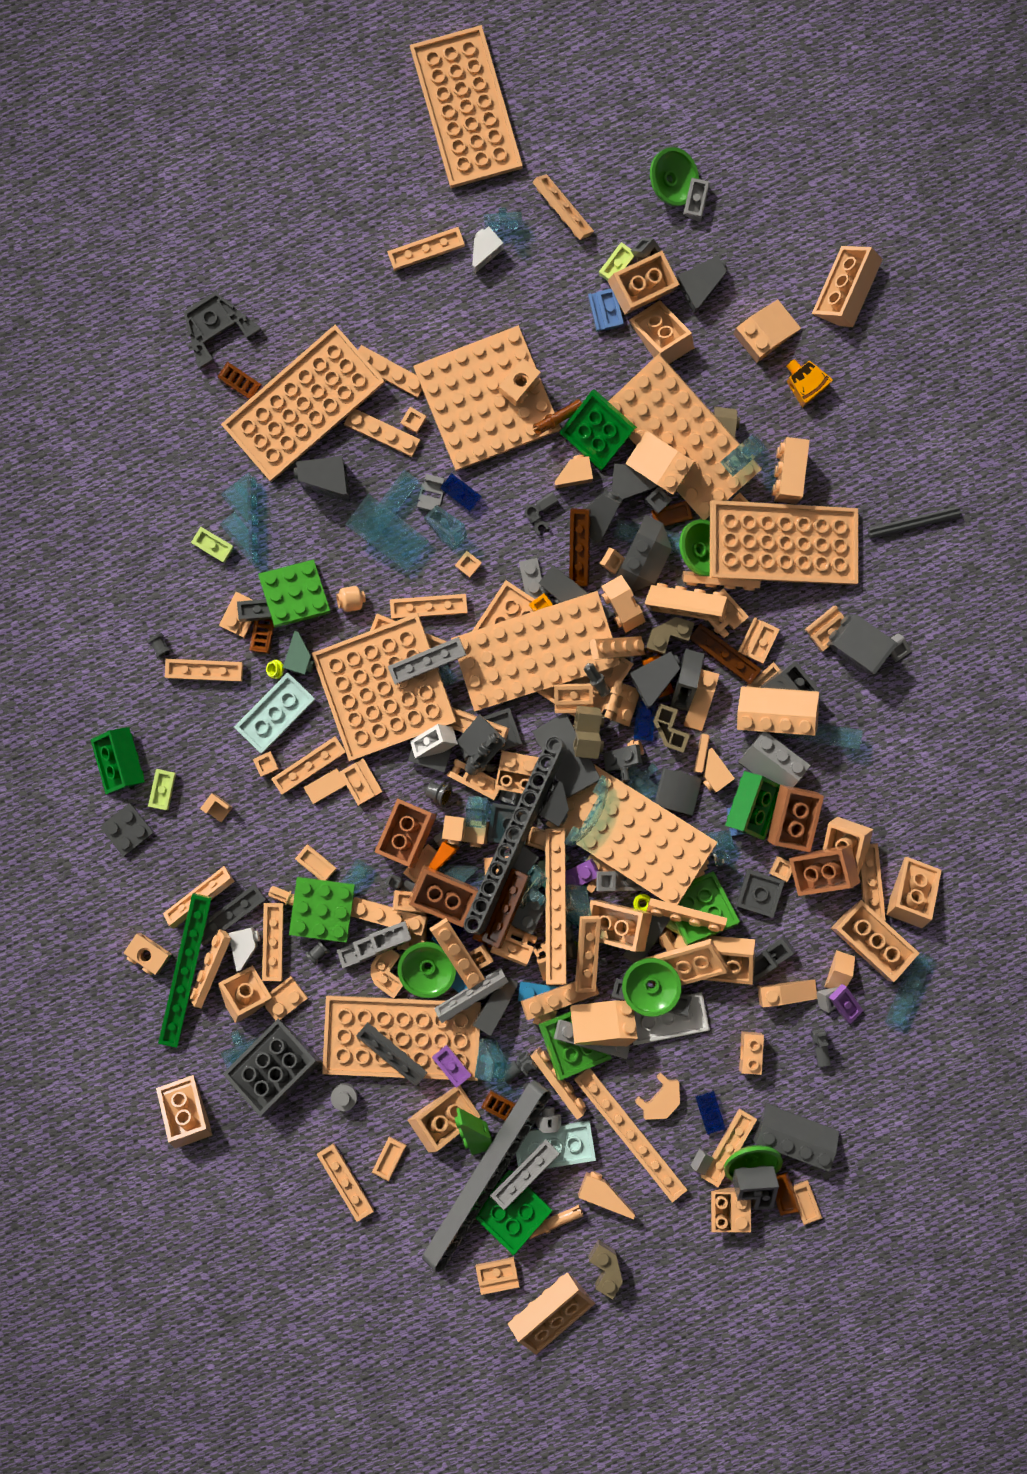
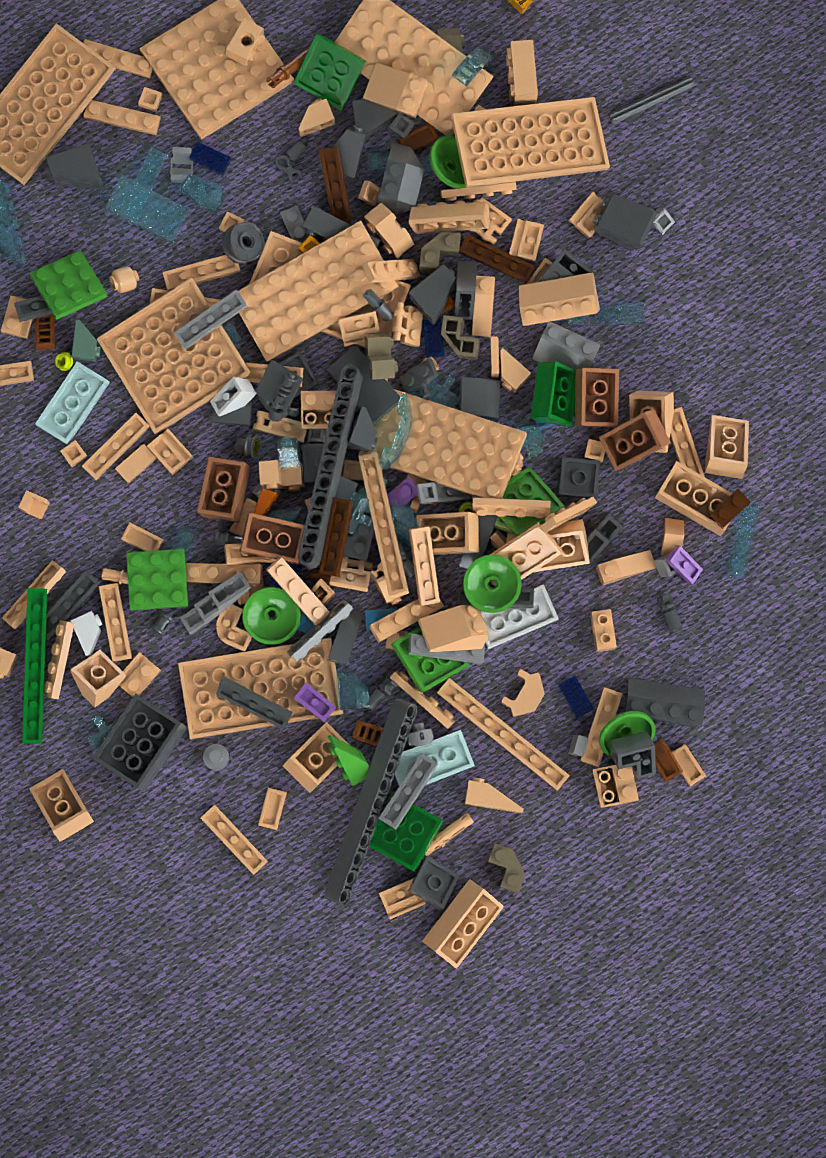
camera: 20 degrees left, 5 degrees down
none -> dark grey wheel [222,222,265,264]
none -> dark grey plate [408,856,460,910]
none -> light nougat plate [540,497,597,533]
none -> reddish brown plate [709,489,751,529]

